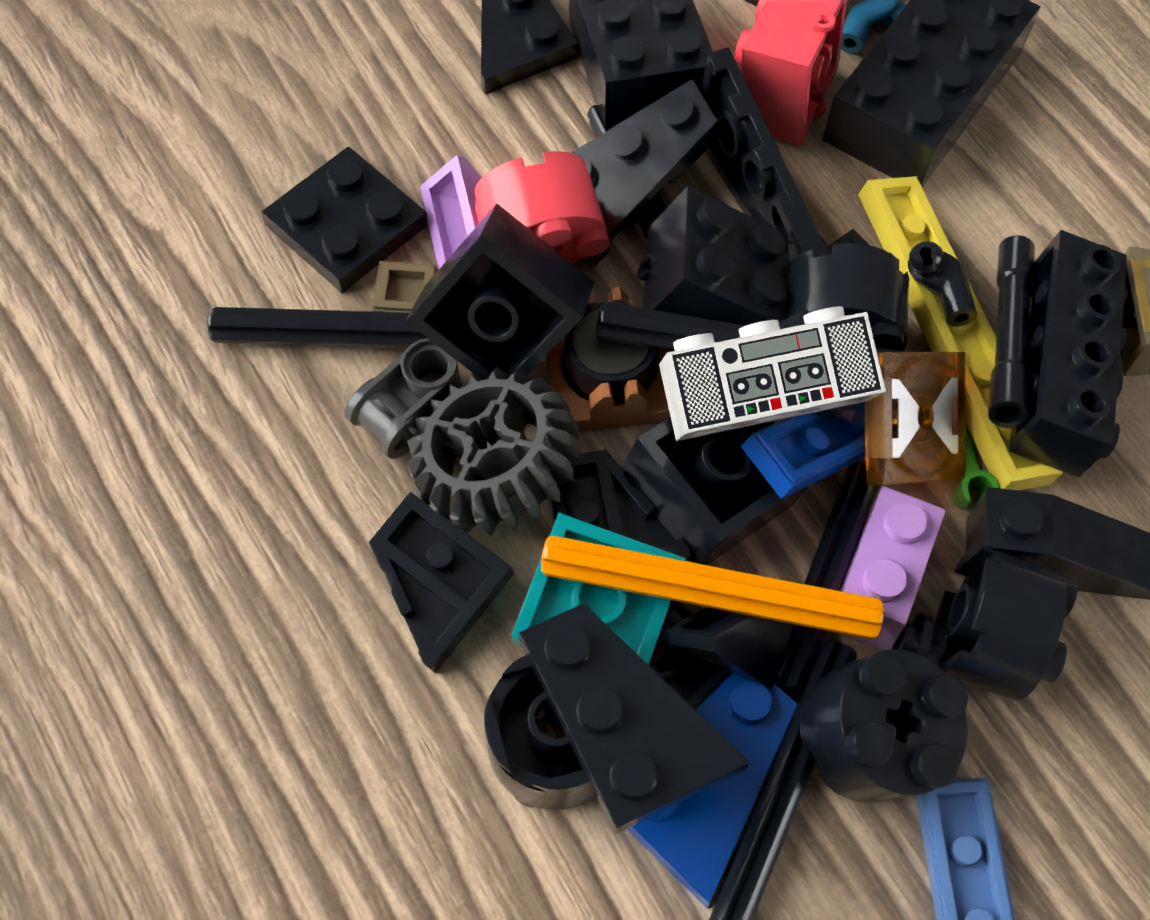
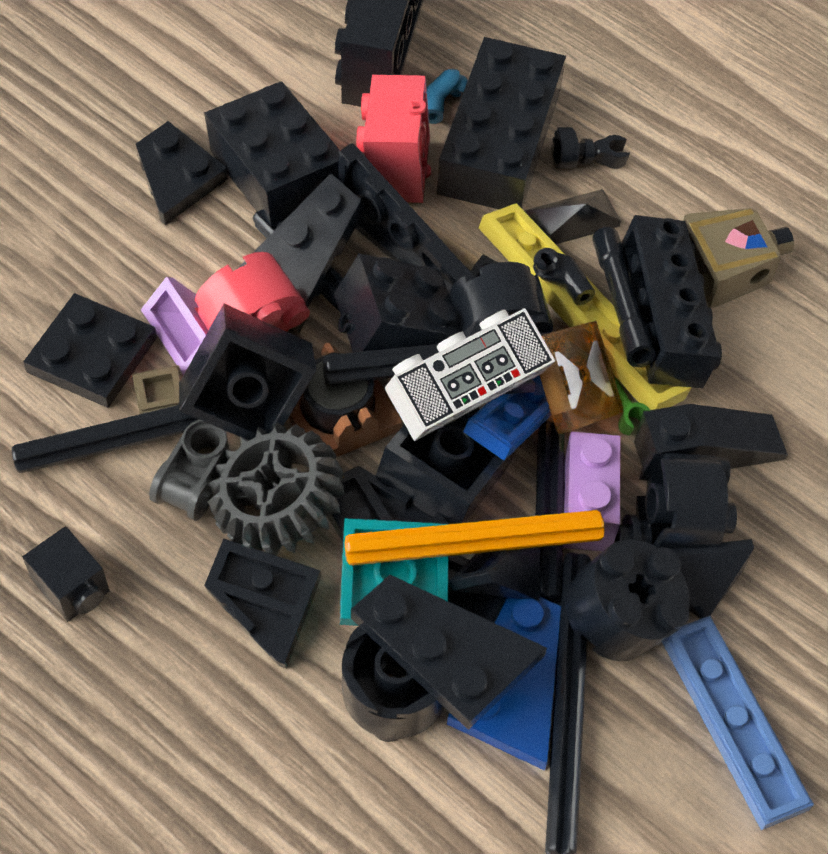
camera: 20 degrees left, 5 degrees down
none -> black brick [22,526,110,622]
none -> black slope [524,189,621,244]
none -> black piece [551,127,630,169]
none -> black slope [669,539,754,619]

